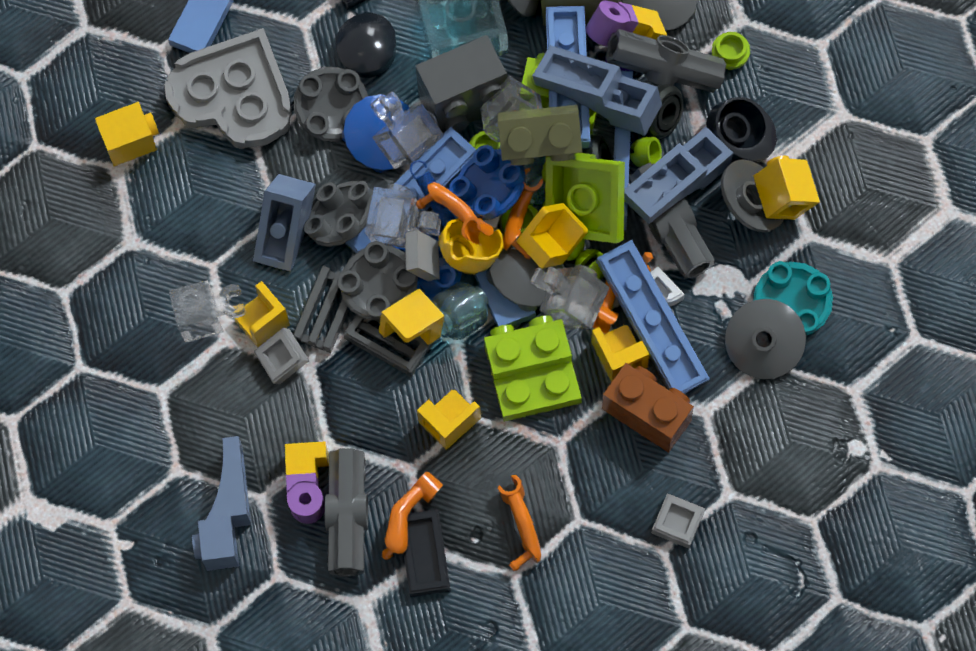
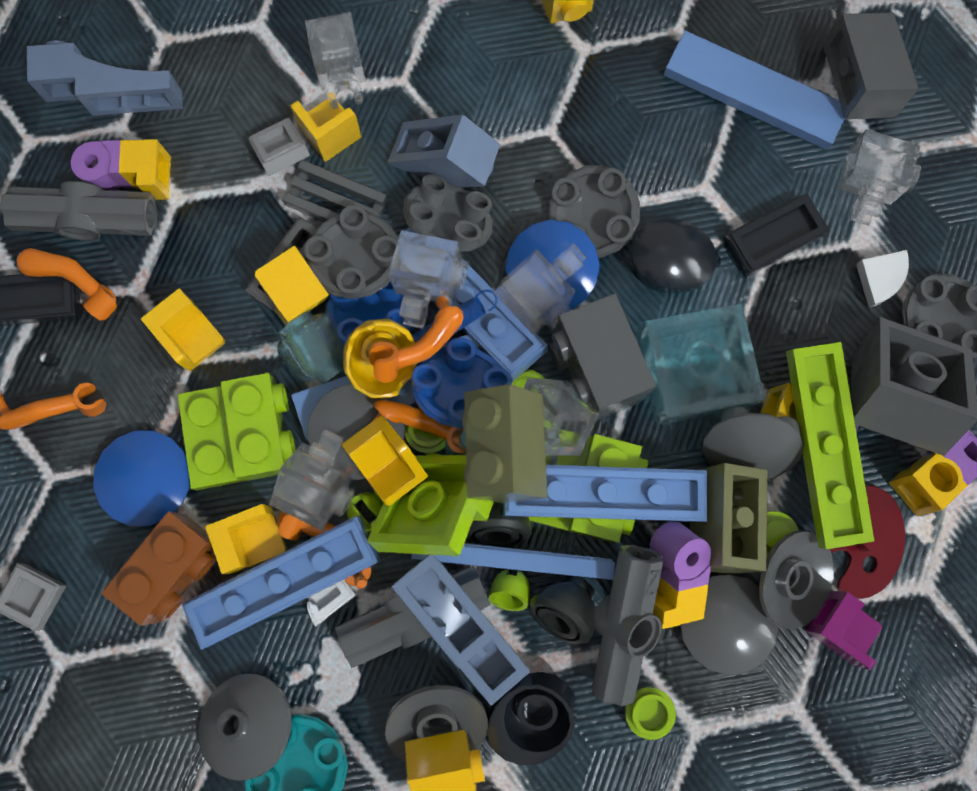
camera: 85 degrees right, 10 degrees up
light grey plate [164,28,292,149] -> none
light grey tile [405,230,440,281] -> none
sand blue slope [532,45,662,136] -> none
none -> blue dish [93,431,190,526]

